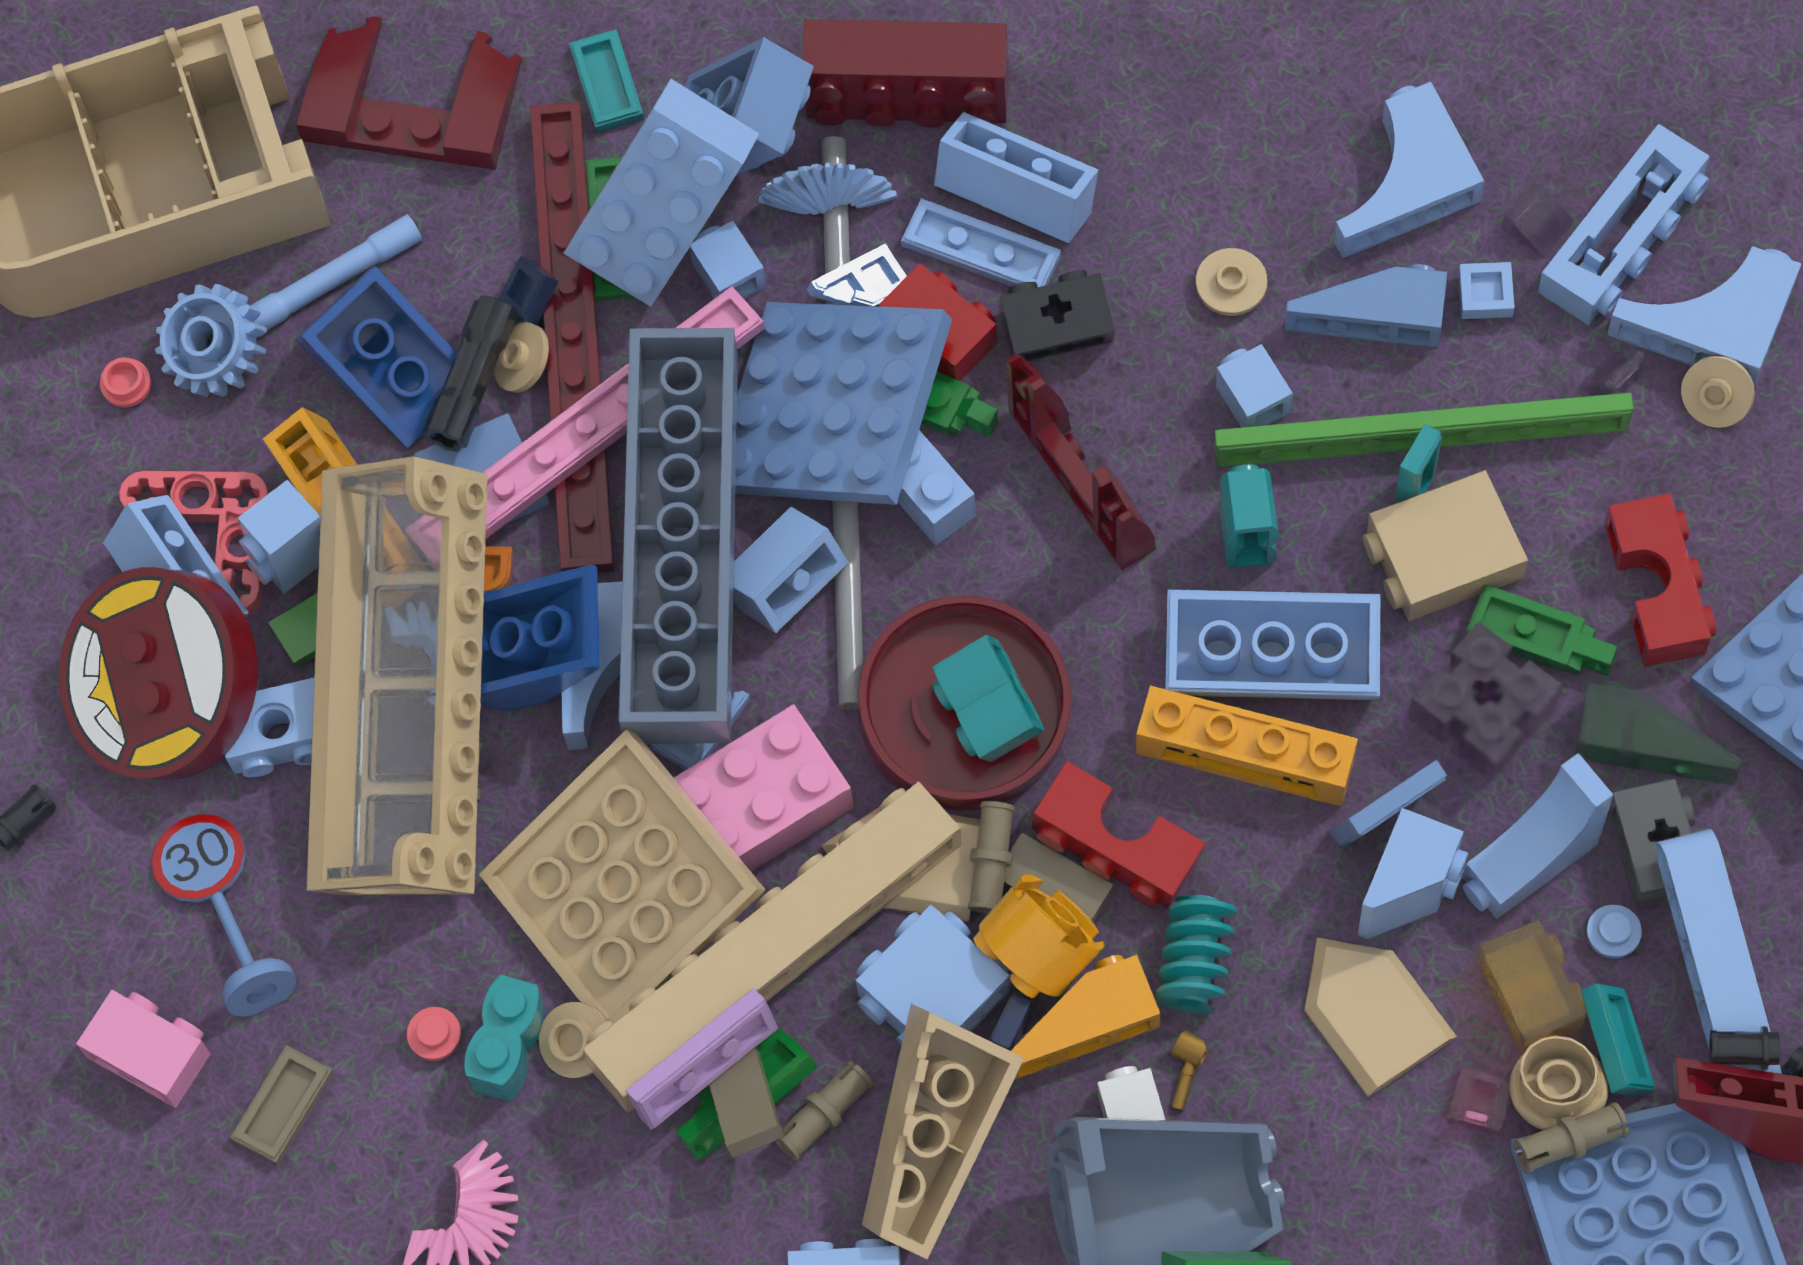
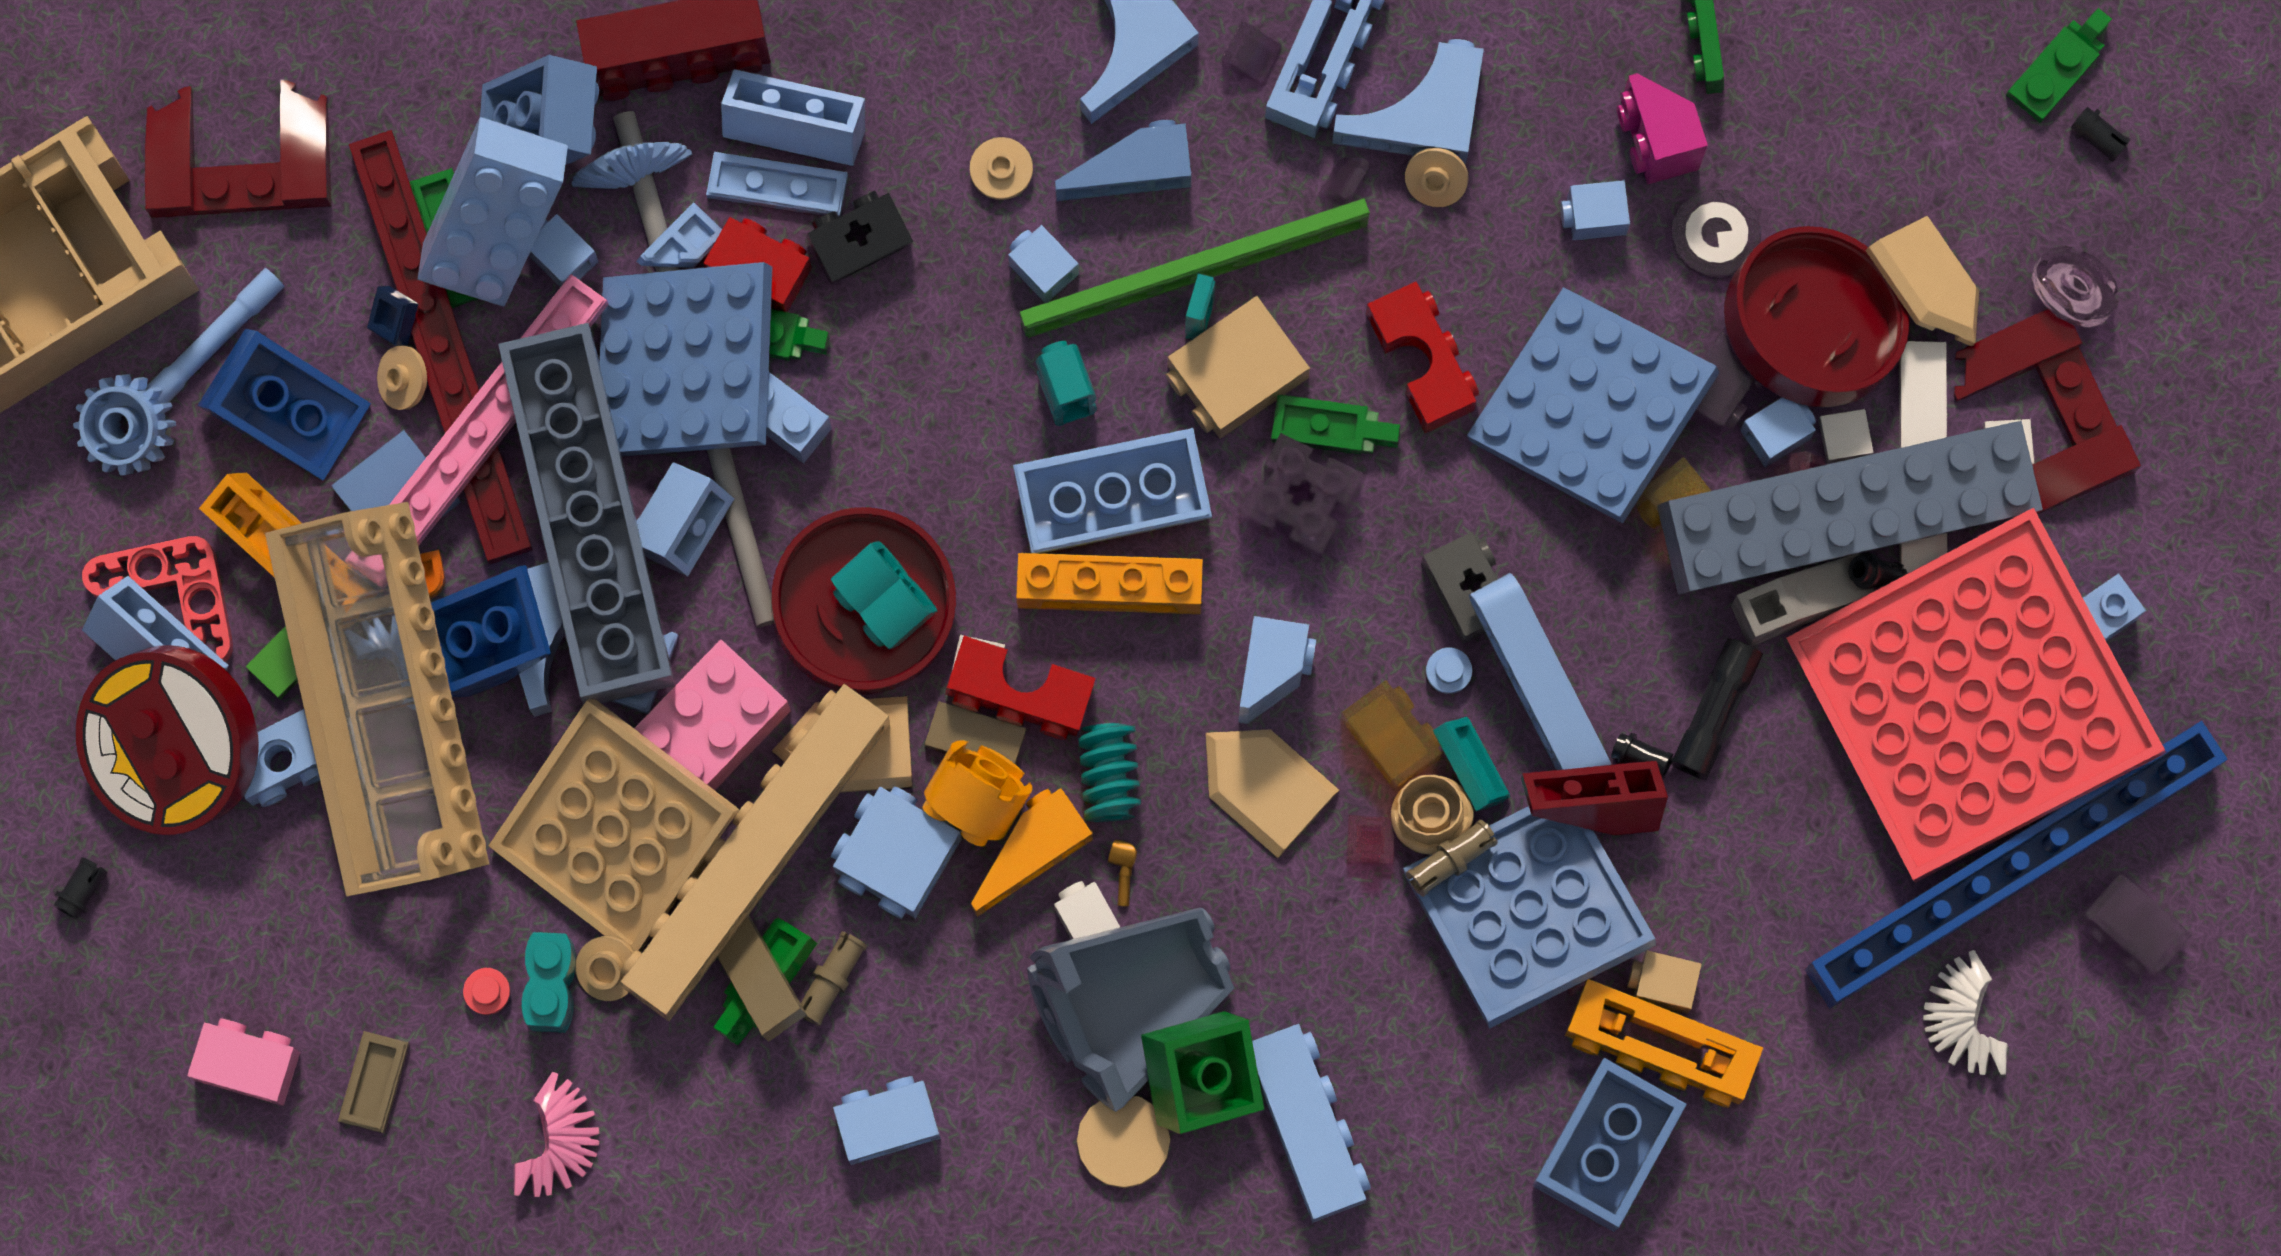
camera: 20 degrees left, 10 degrees up
coral plate [100,357,152,408] -> none
medium blue piece [151,814,297,1017] -> none
light blue brick [238,480,321,594] -> none
black axle [422,295,519,452] -> none
teal tile [569,29,644,133] -> none
lavender tile [625,988,778,1130] -> none
tan wedge [862,1003,1024,1259] -> none
dark tan pin [968,801,1015,913] -> none
dark blue tile [990,993,1032,1051] -> none
dark red wedge [1006,353,1156,570] -> none
medium blue tile [1328,760,1447,847] -> none
light blue plate [1458,262,1514,319] -> none
light blue arch [1463,753,1613,919] -> none
clear green slope [1574,681,1741,786] -> none
black pin [1709,1026,1780,1071] -> none

